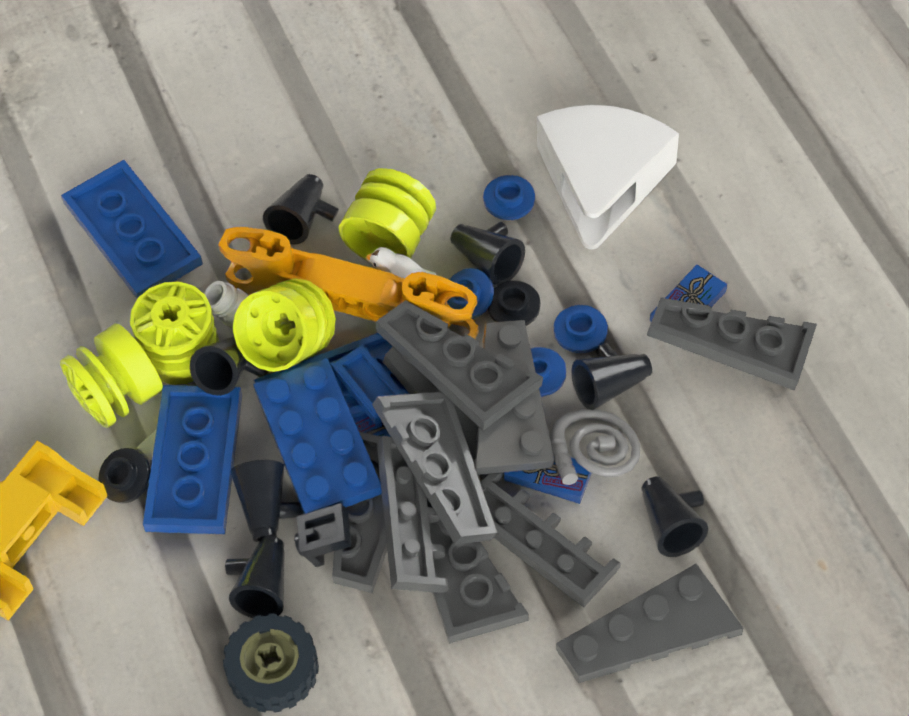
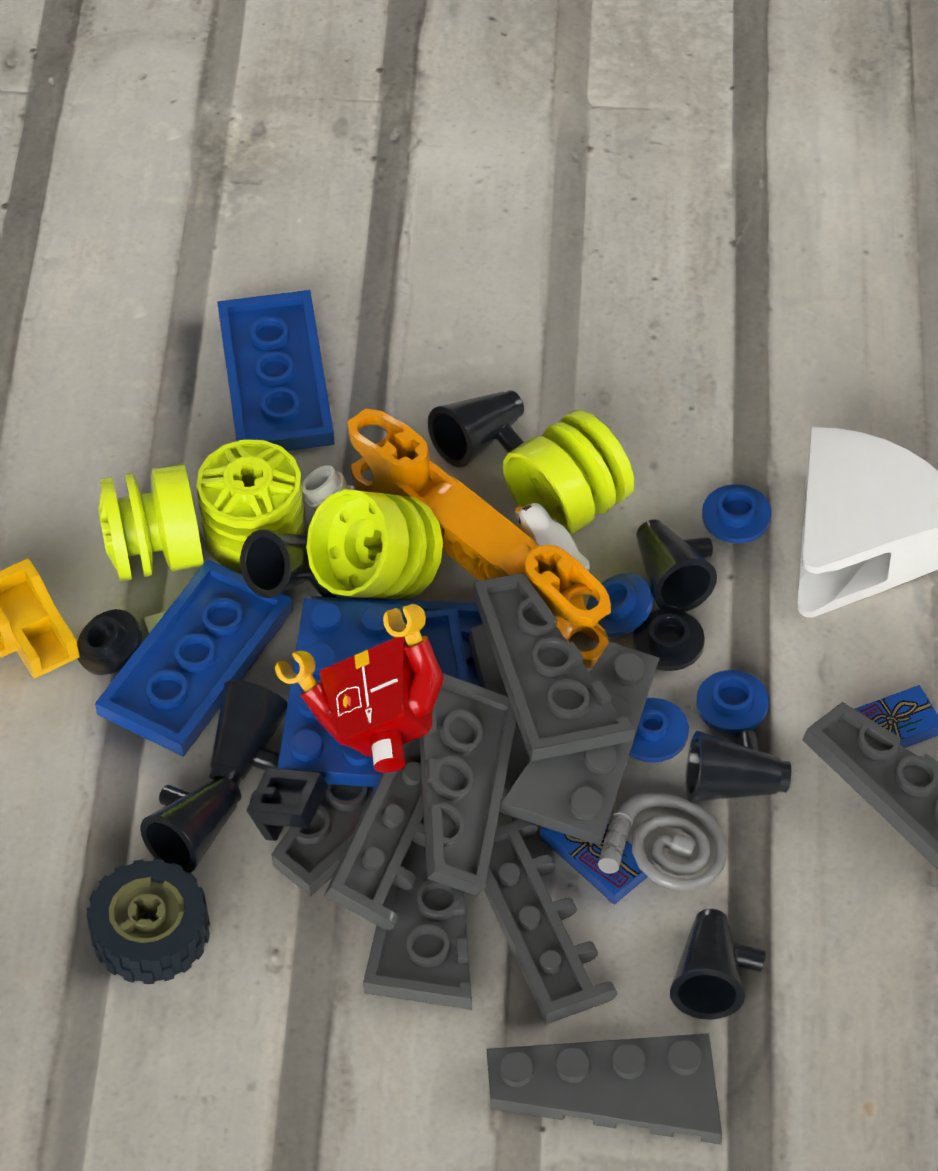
camera: 25 degrees right, 5 degrees down
none -> red torso [275,604,444,773]

